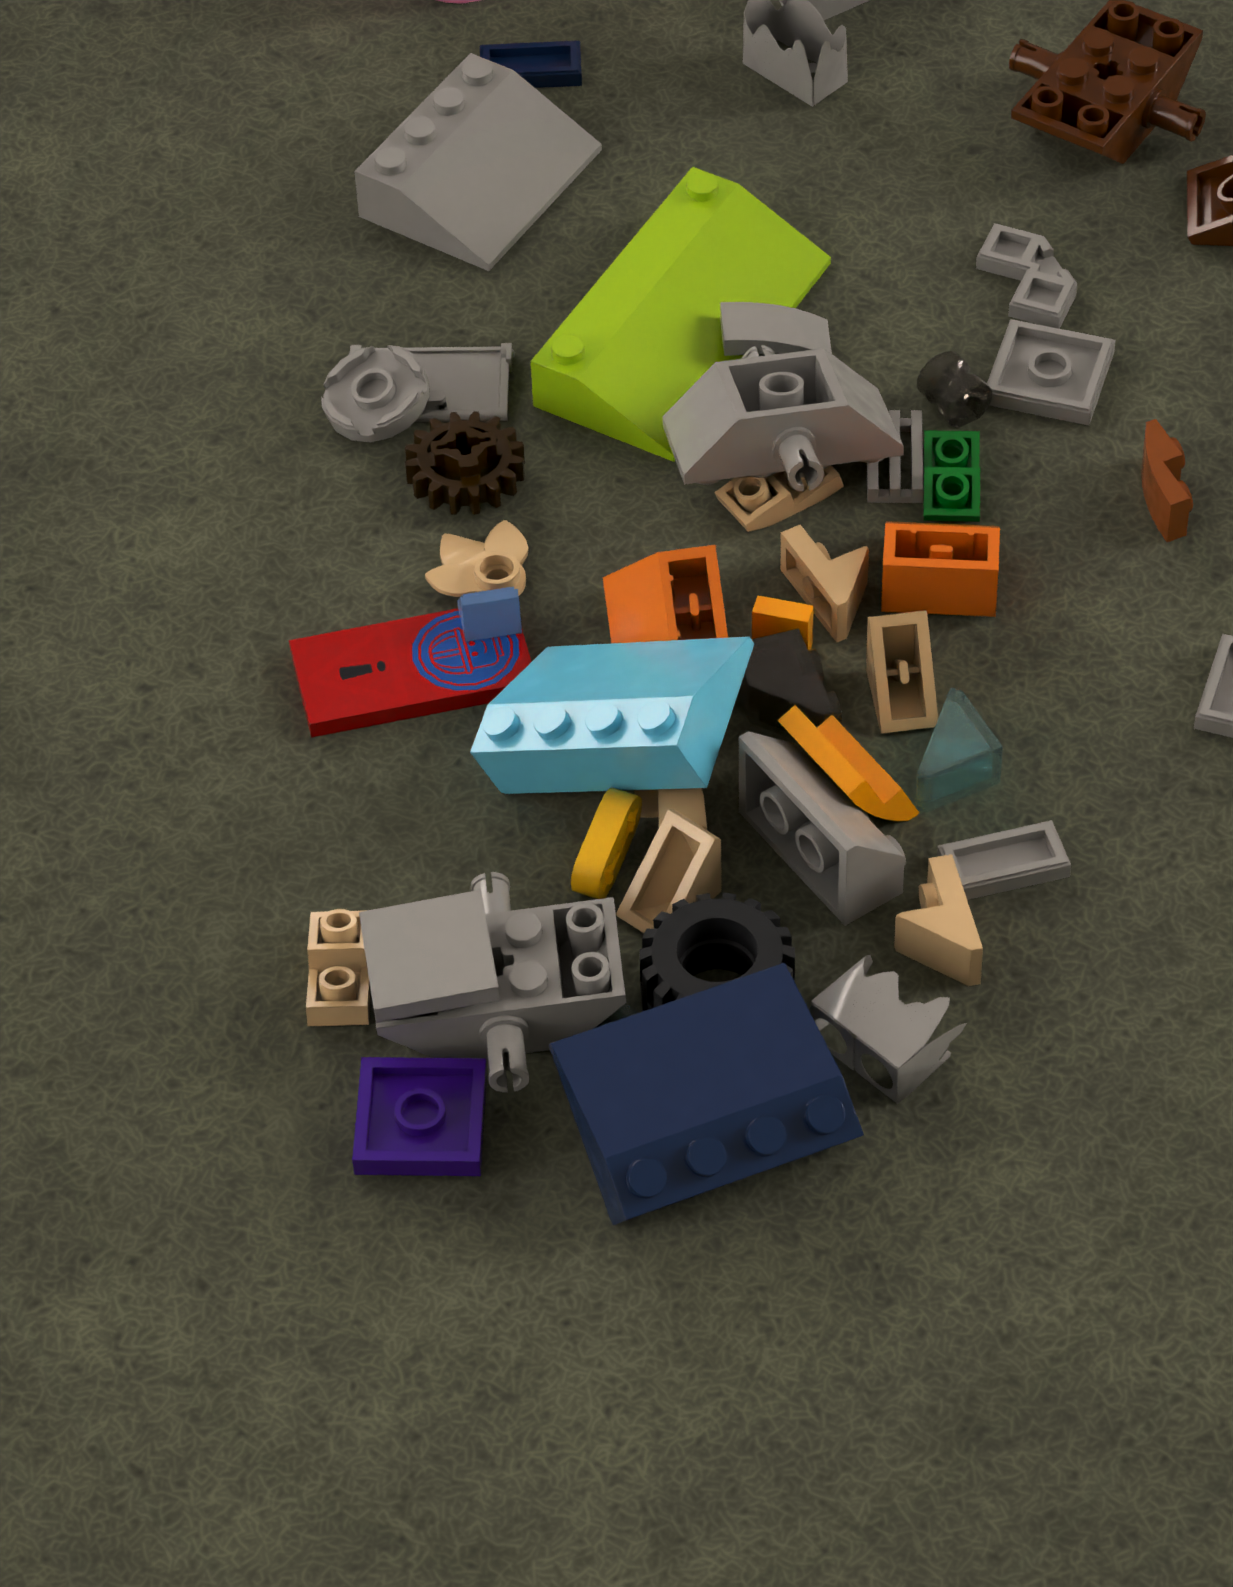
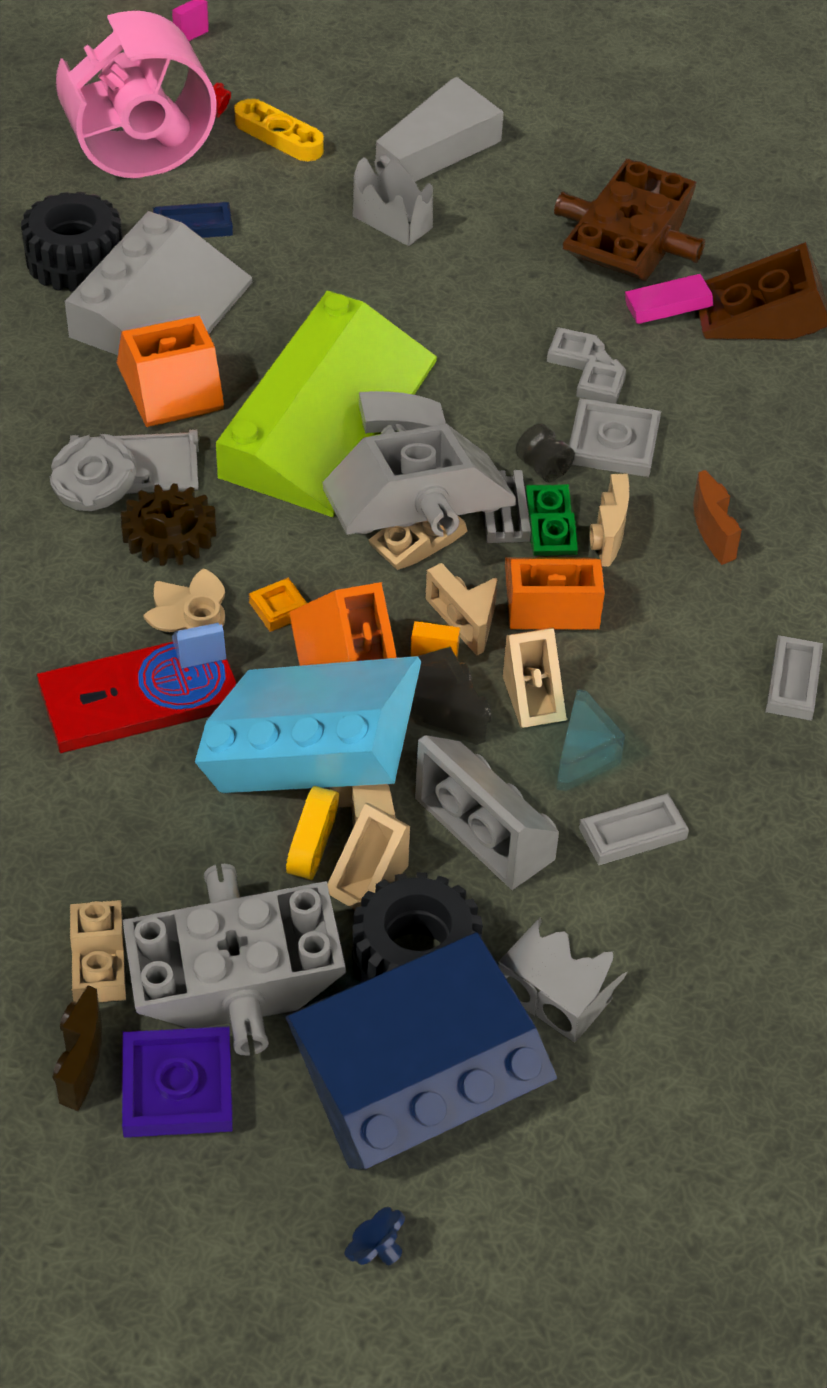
camera: 10 degrees left, 0 degrees up
light grey tile [359,890,501,1023] -> none
light orange slope [777,705,919,821] -> none
tan slope [894,854,983,986] -> none
none -> black tyre [21,192,122,291]
none -> dark brown slope [53,985,102,1111]
none -> orange slope [117,315,224,427]
none -> light orange tile [249,578,307,632]
none -> dark blue plant [344,1207,405,1265]
none -> tan slope [589,474,629,566]
none -> dark pink tile [625,274,713,324]

